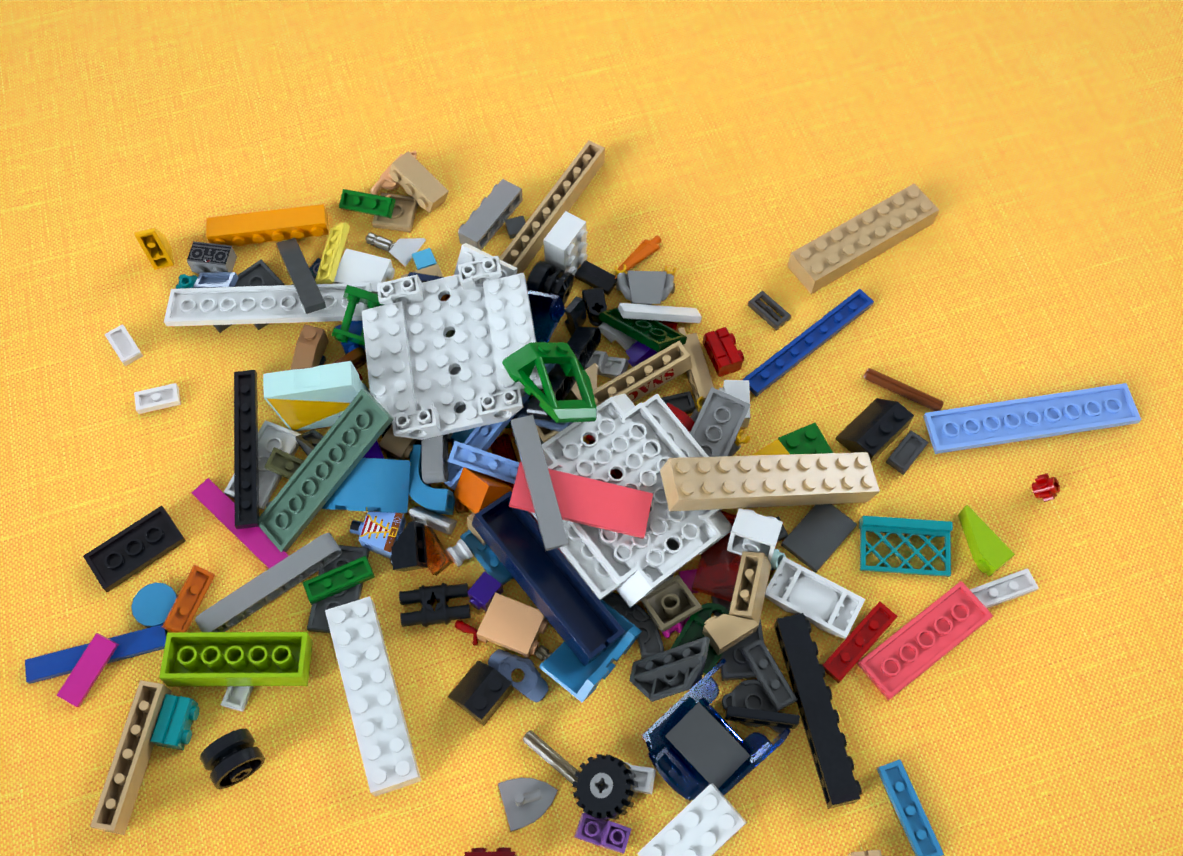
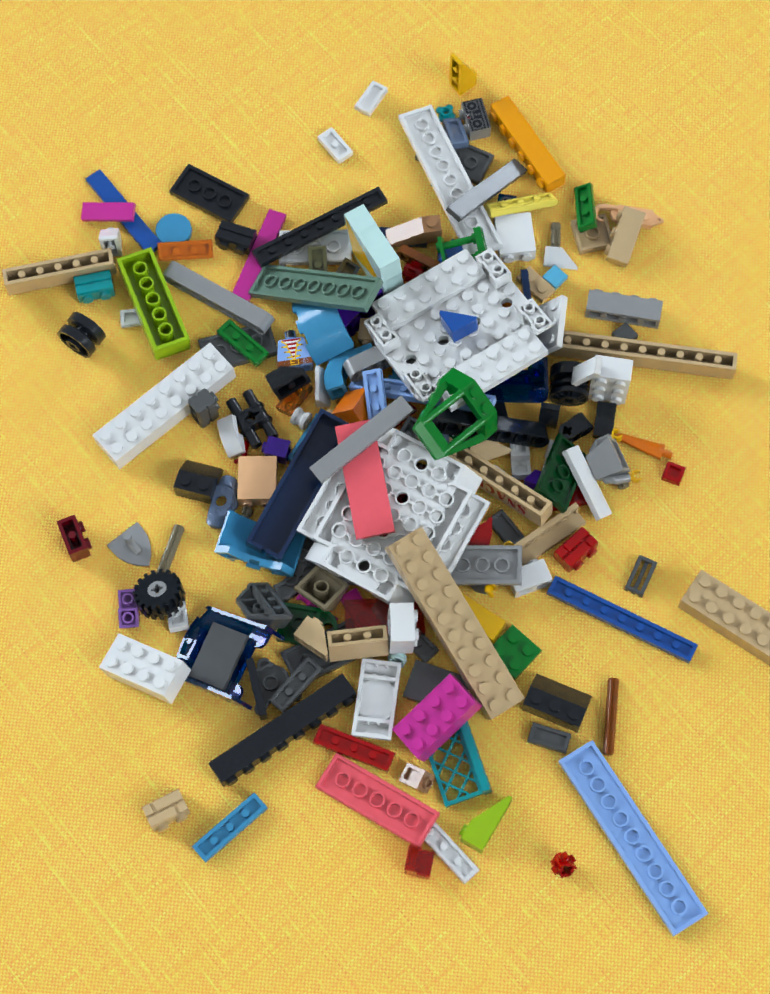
camera: 70 degrees right, 5 degrees up
none -> white slope [99,227,122,257]
none -> dark grey brick [188,388,220,428]
none -> black brick [215,220,257,255]
none -> white slope [217,414,246,459]
none -> dark pink brick [392,674,482,762]
none -> bracket [399,762,435,794]
none -> clear red piece [404,844,435,879]
none -> blue slope [439,310,478,343]
none -> white tile [571,356,602,386]
none -> red tile [661,461,686,486]

